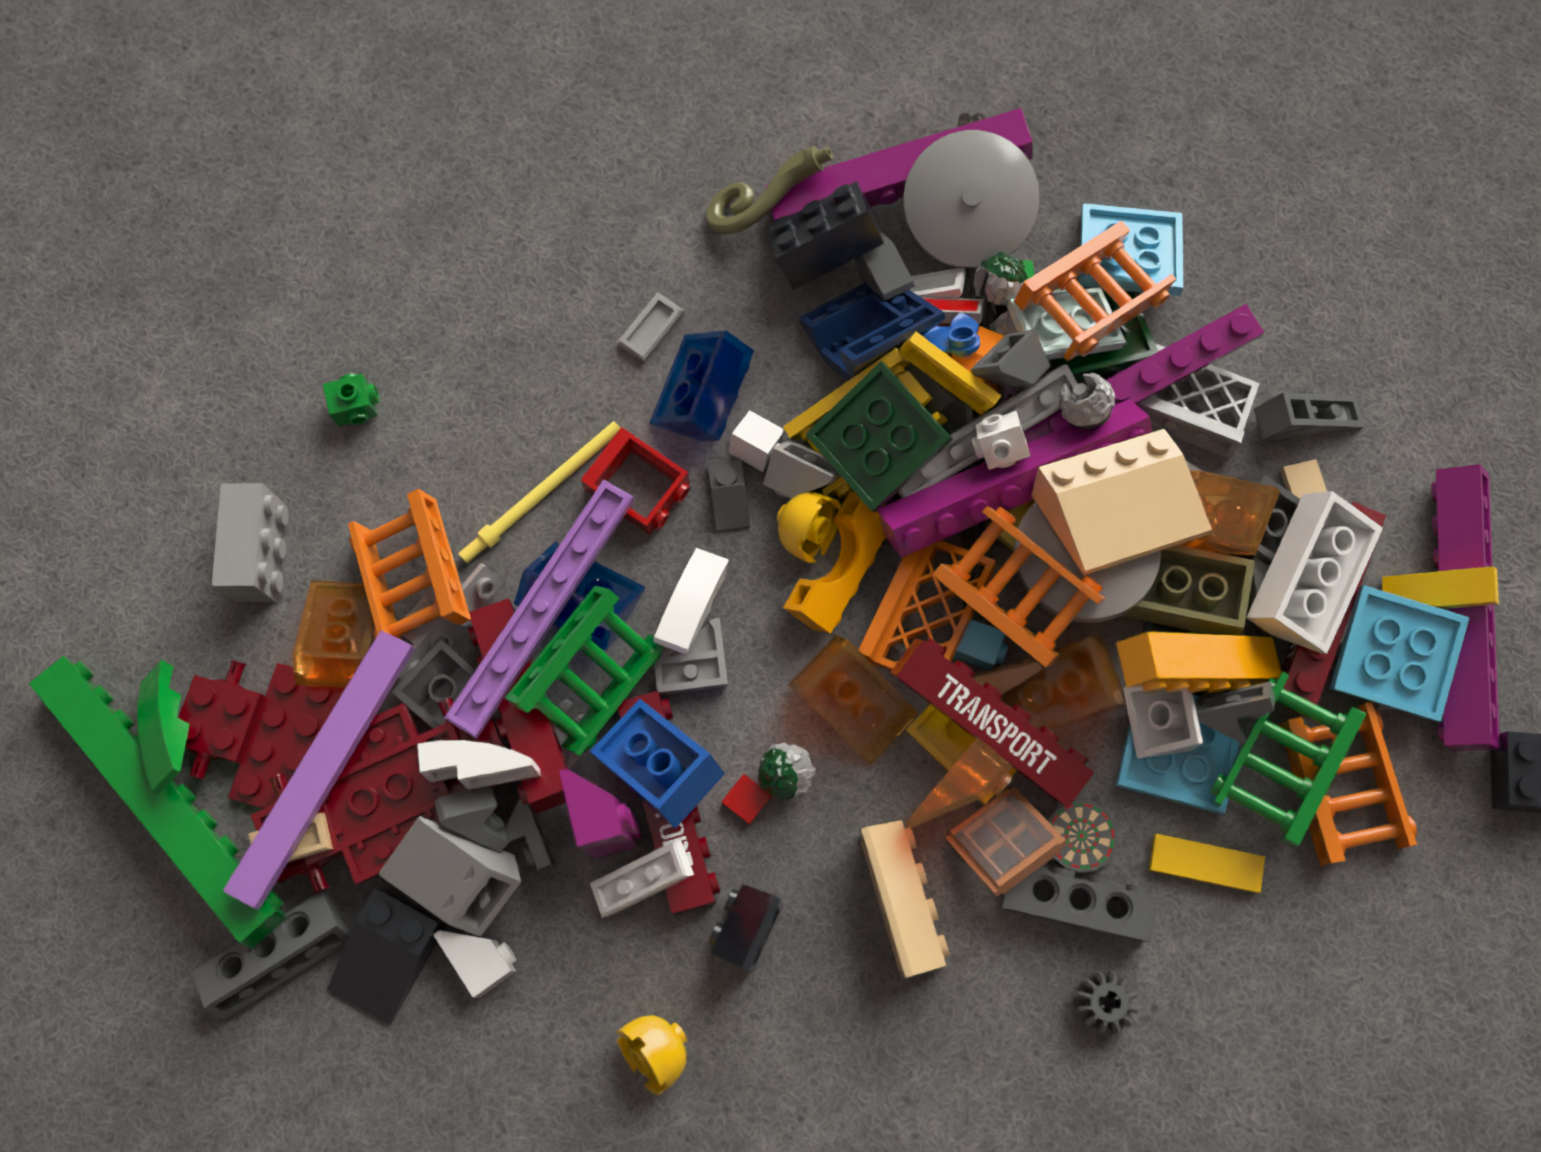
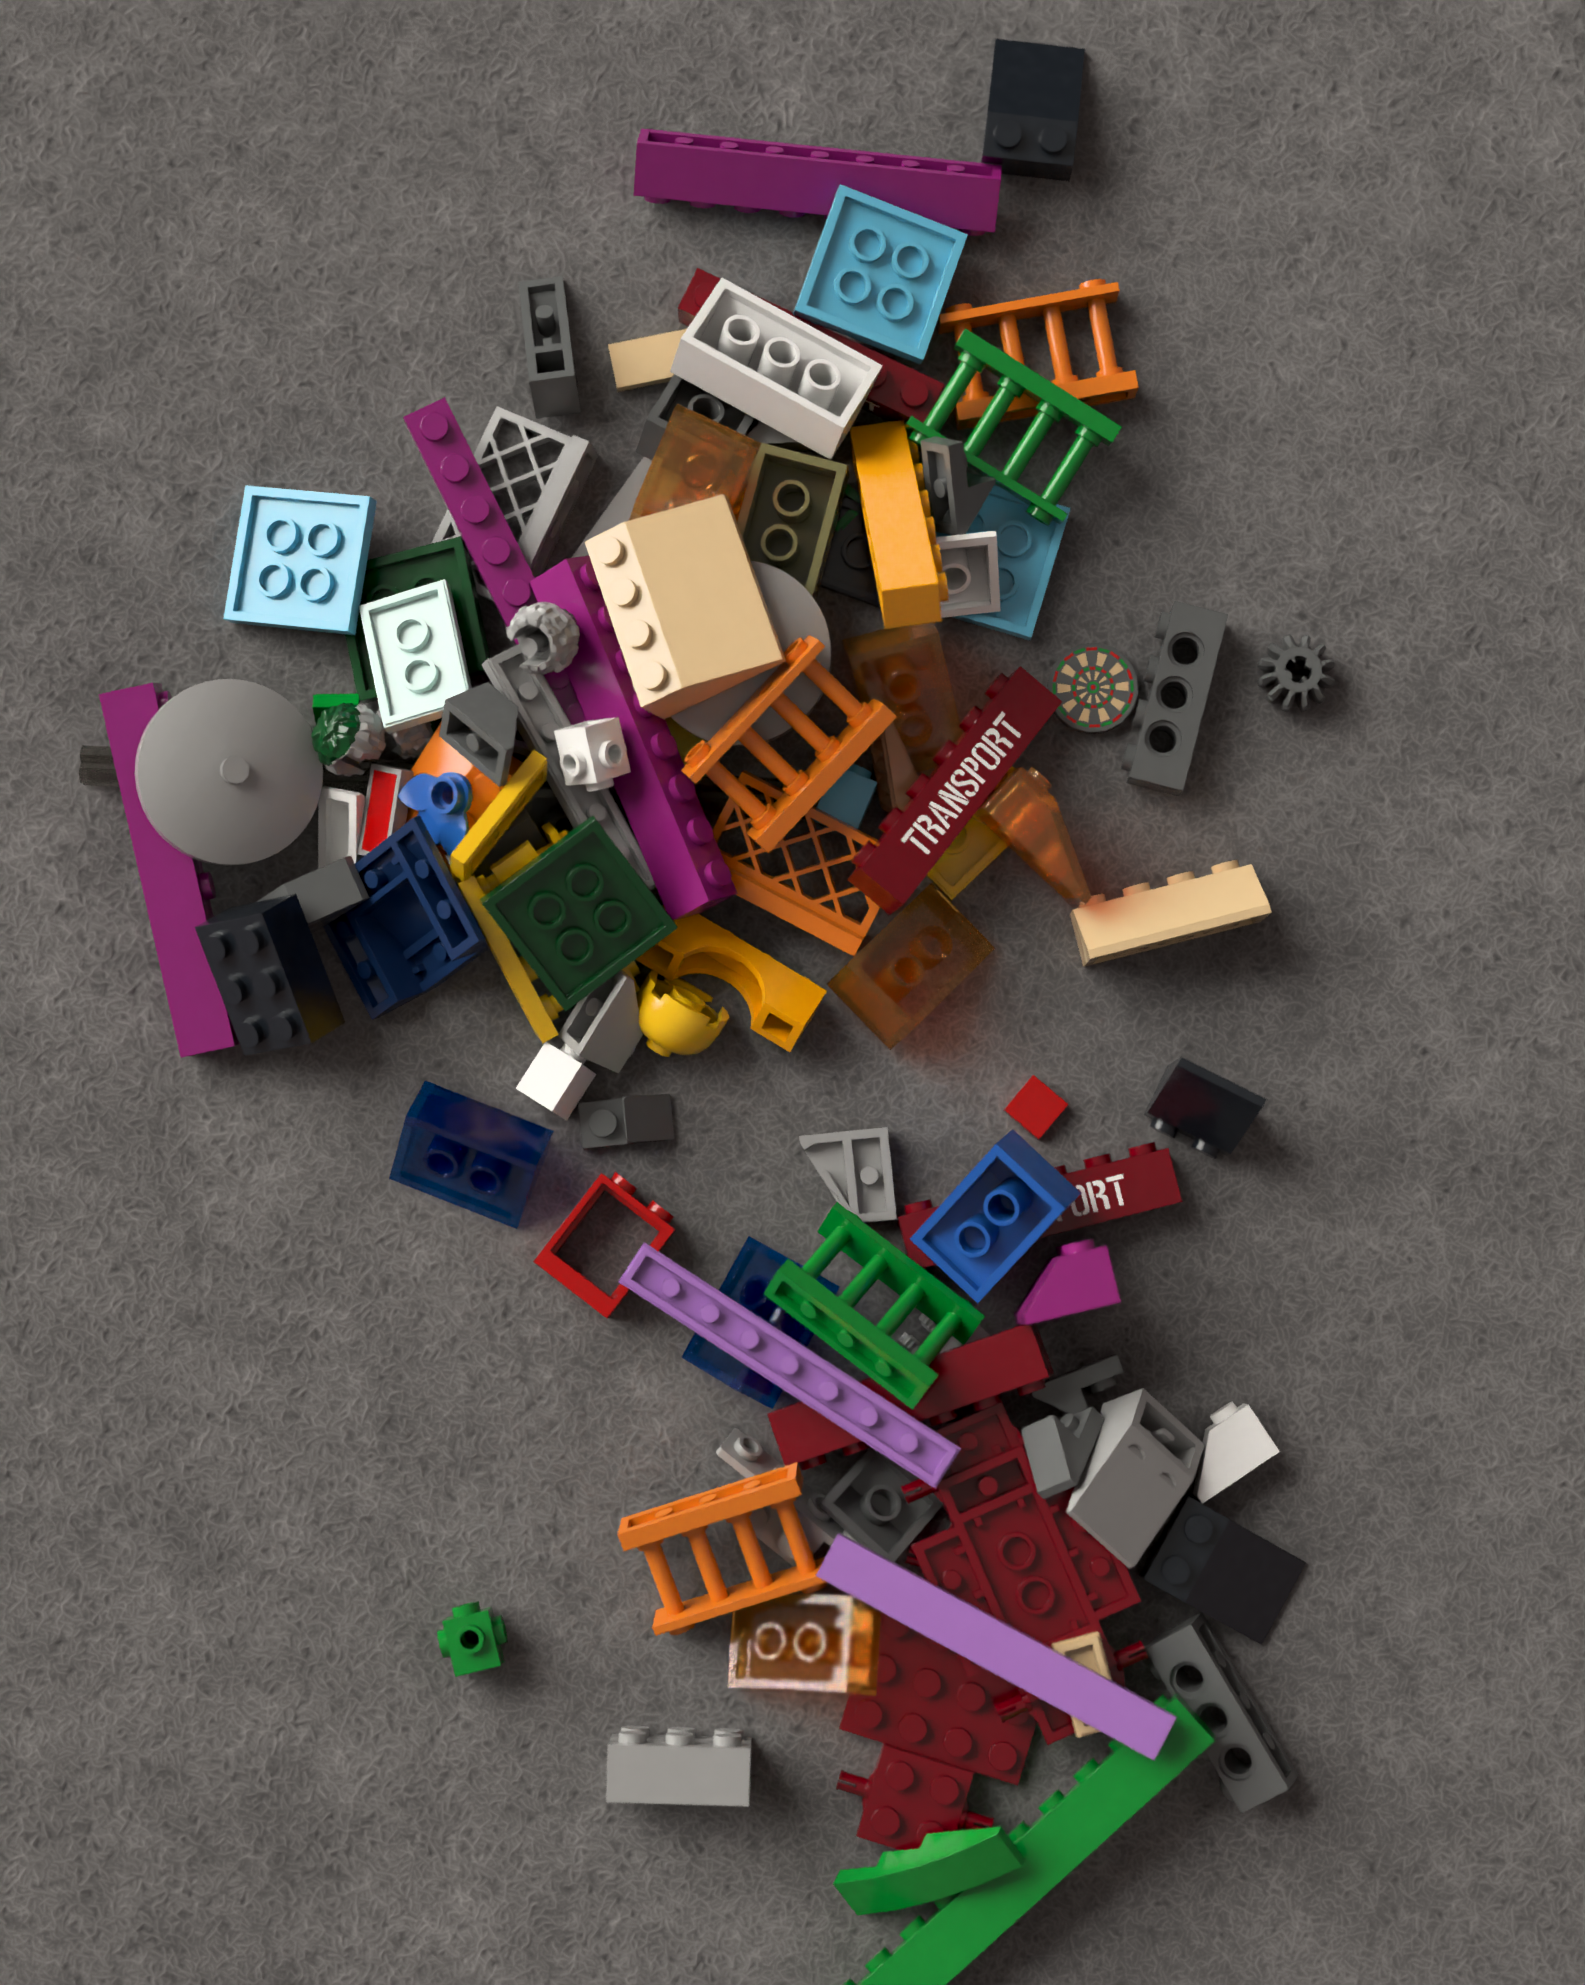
camera: 90 degrees left, 10 degrees up
white slope [418,741,541,790] -> none
light yellow bar [458,421,621,564] -> none
white tile [590,840,694,918] -> none
yellow cylinder [616,1015,687,1095] -> none
light grey tile [617,292,684,364] -> none
white slope [653,548,729,654] -> none
olive plant [706,146,833,235] -> none
dark green piece [758,743,816,800] -> none
clear piece [945,787,1067,897] -> none
orange fence [1014,221,1176,361] -> none
yellow tile [1148,834,1265,894] -> none
yellow tile [1382,566,1499,609] -> none

